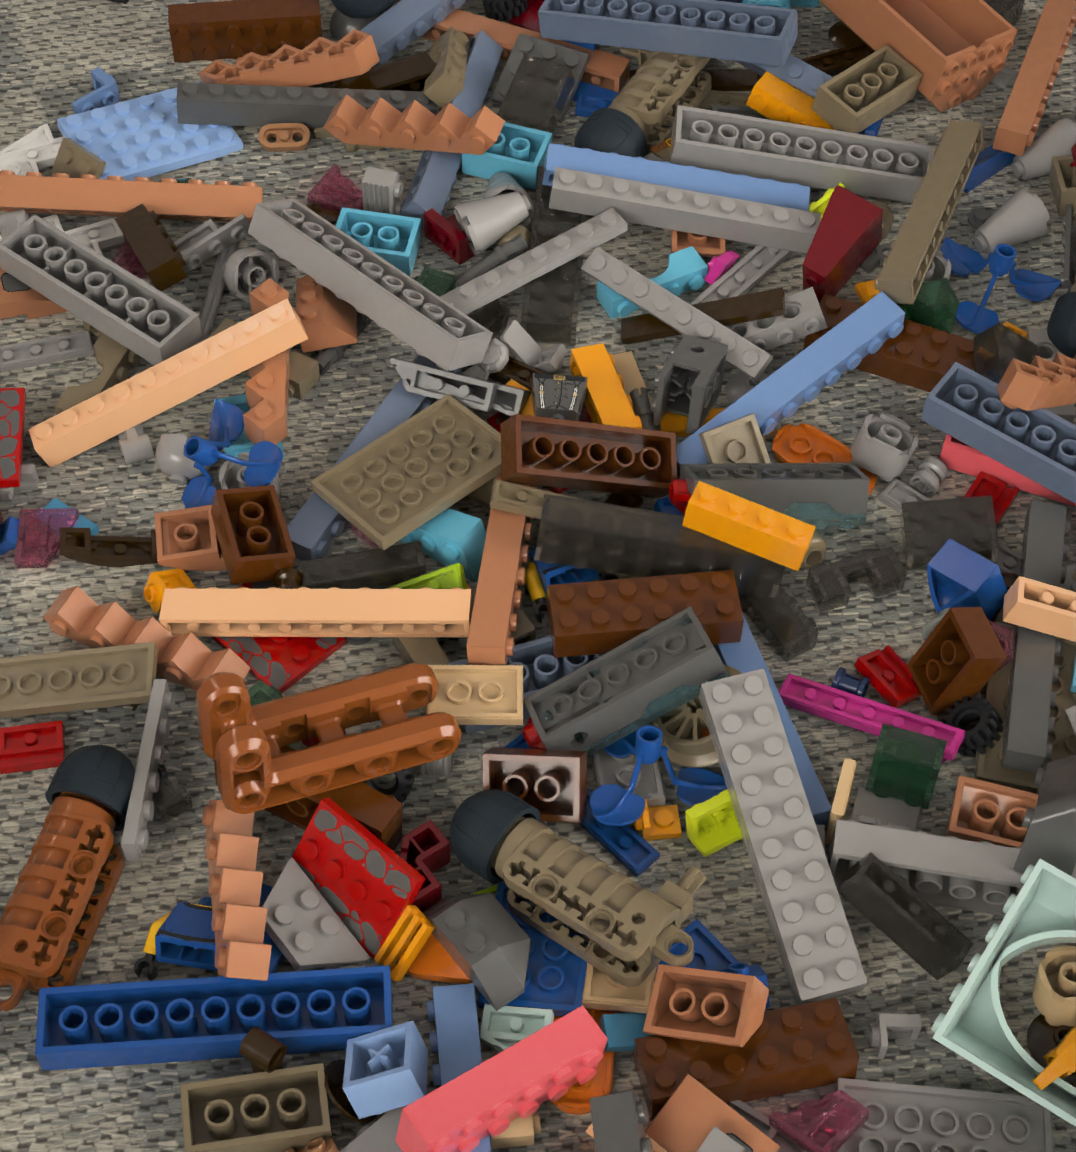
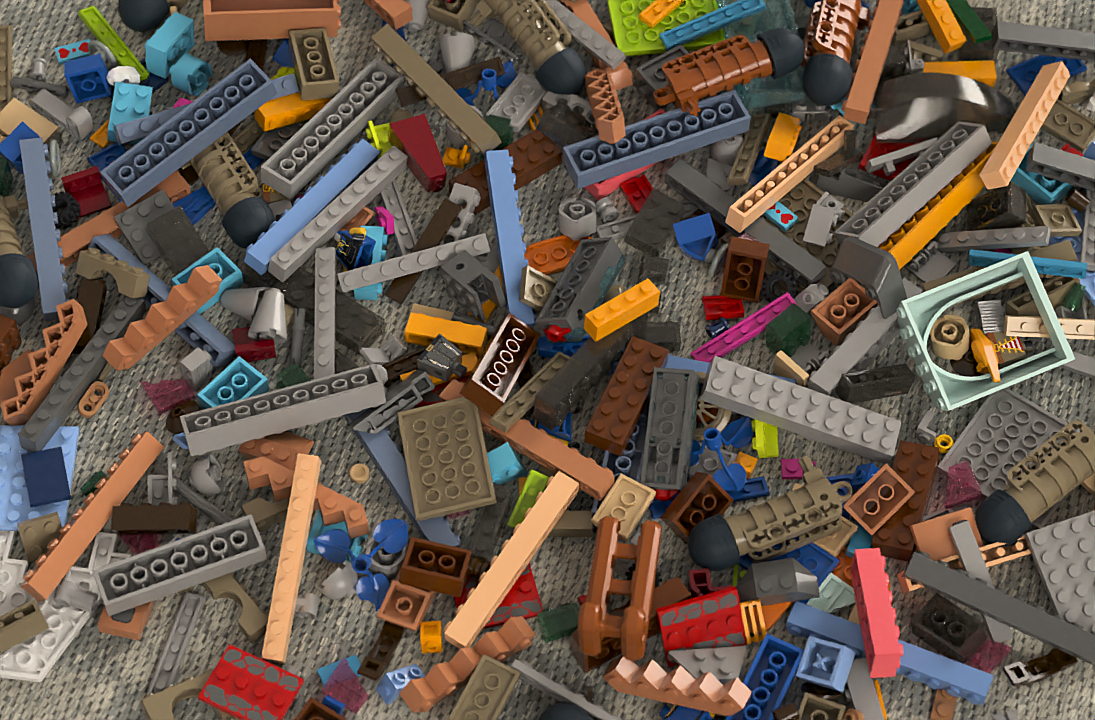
camera: 60 degrees left, 5 degrees up
none -> dark blue tile [21,447,71,508]
none -> torso [334,227,376,284]
none -> tan tile [349,463,370,483]
none -> medium blue bracket [376,664,425,705]
none -> dark brown tile [395,56,505,108]
none -> light grey plate [485,72,547,133]
none -> dark pink plate [781,459,815,479]
none -> light grey bracket [789,283,829,322]
none -> yellow plate [934,434,954,454]

